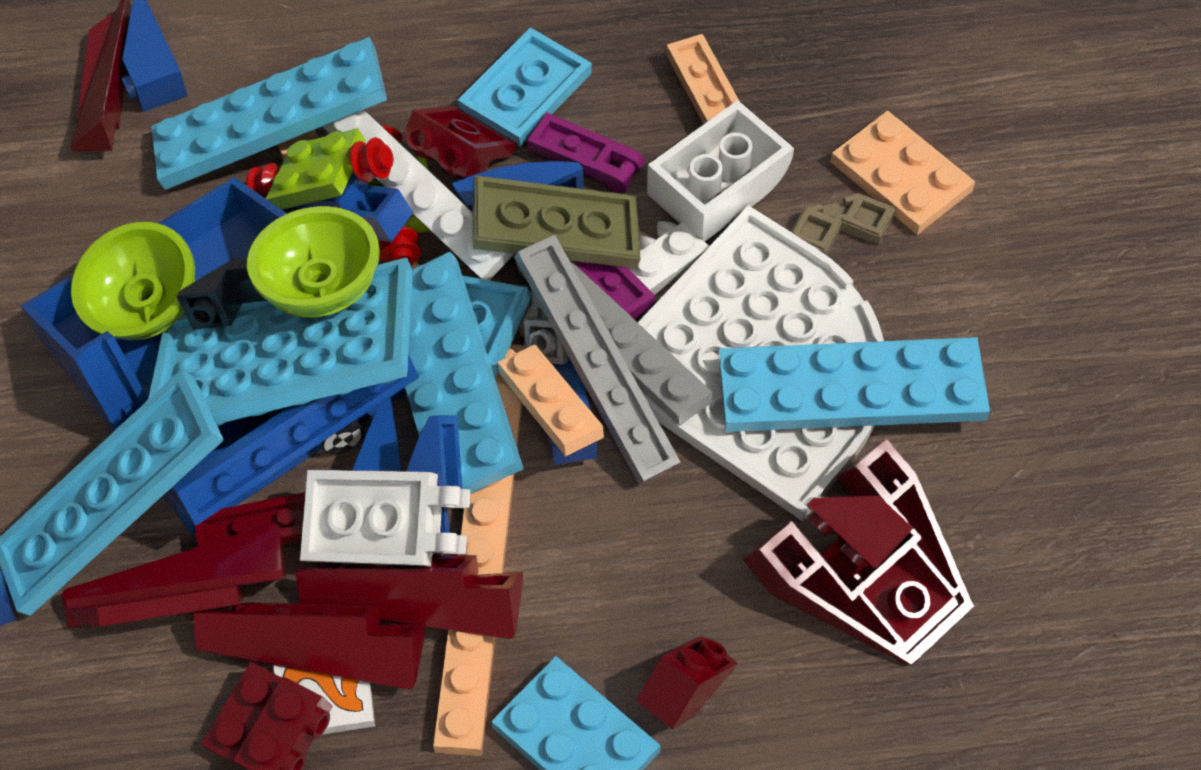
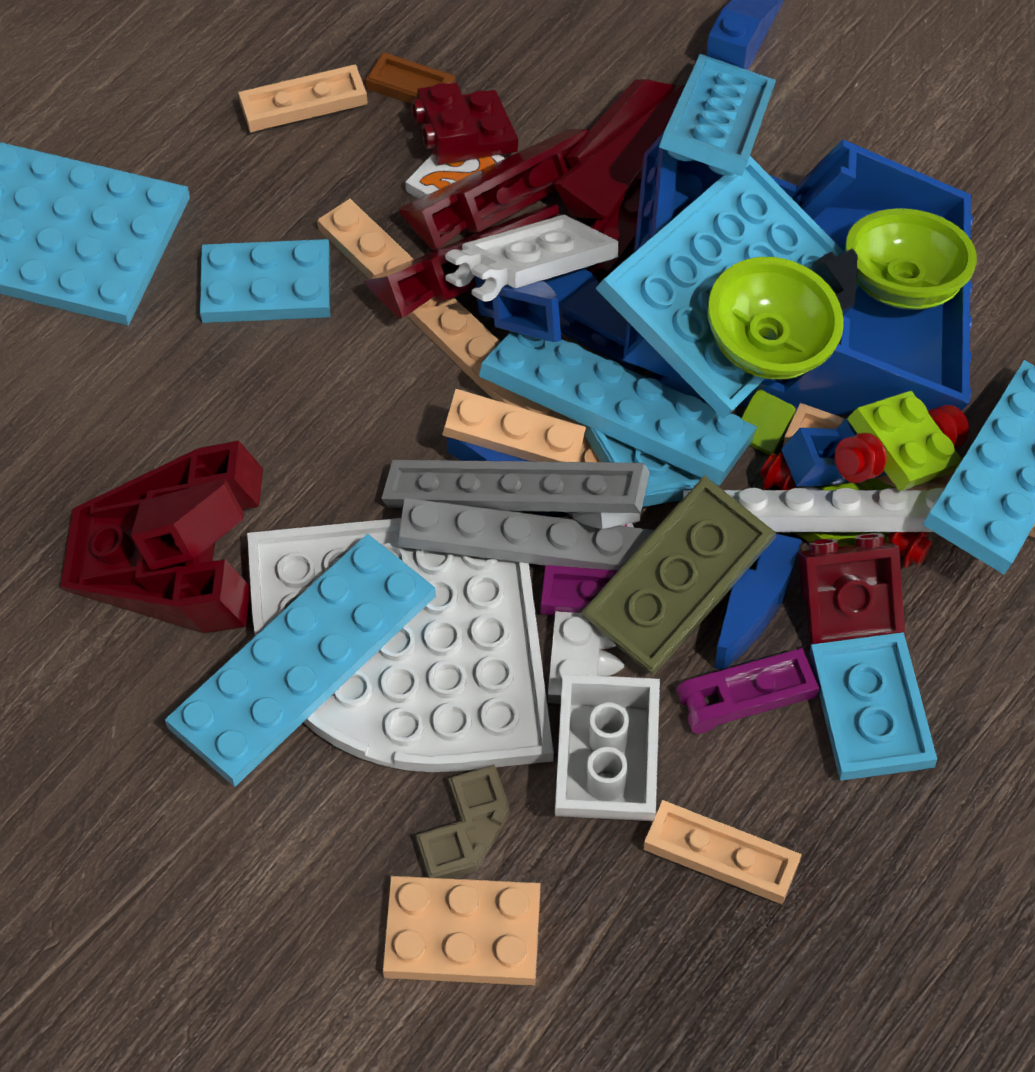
camera: 135 degrees right, 0 degrees up
dark red slope [635,636,738,729] -> none

